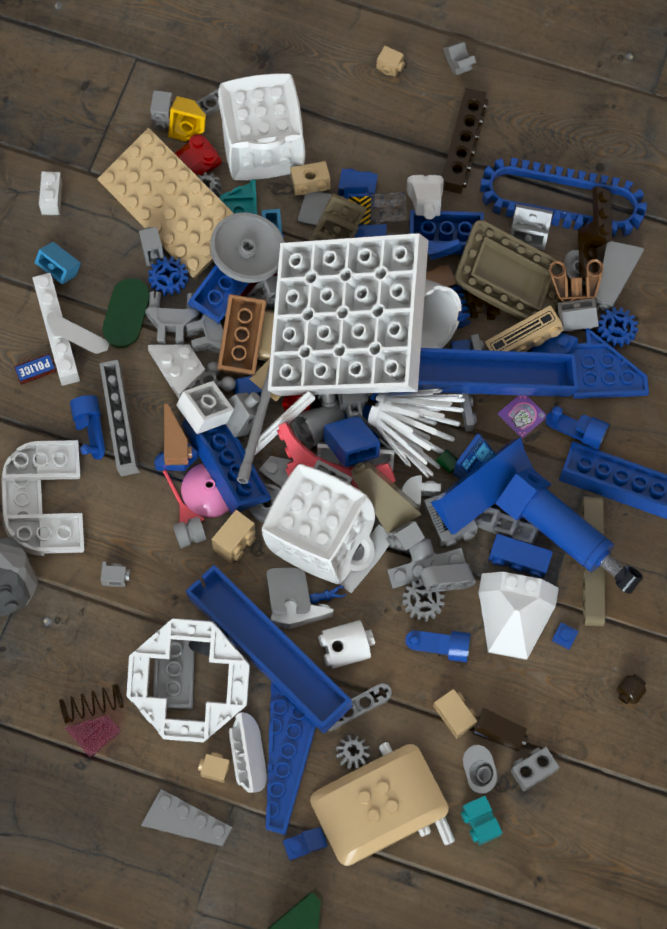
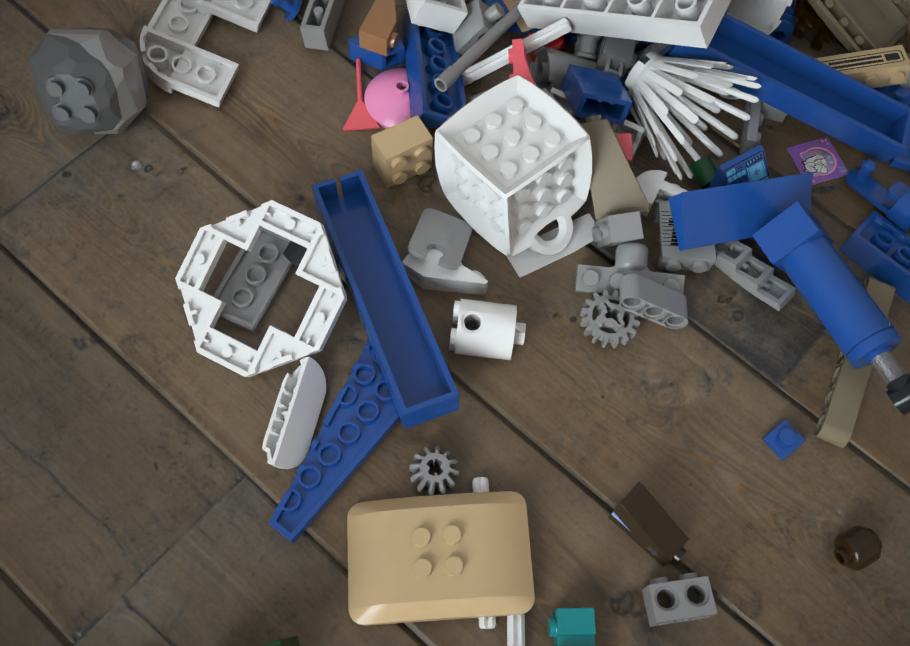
camera: 20 degrees right, 5 degrees down
dark brown piece [59,683,124,724] -> none
clear pink wing [65,715,121,758] -> none
light grey brick [101,562,131,587] -> none
light grey wing [141,789,233,847] -> none
light grey wheel [173,516,206,549] -> none
tan brick [198,752,230,783] -> none
blue slope [283,827,328,861] -> none
blue piece [309,586,346,604] -> none
light grey beam [328,684,392,731] -> none
blue piece [405,630,472,663] -> none
tan brick [433,689,477,739] -> none
light grey piece [463,745,498,794] -> none
white wedge [478,572,559,660] -> none
blue brick [488,534,553,578] -> none

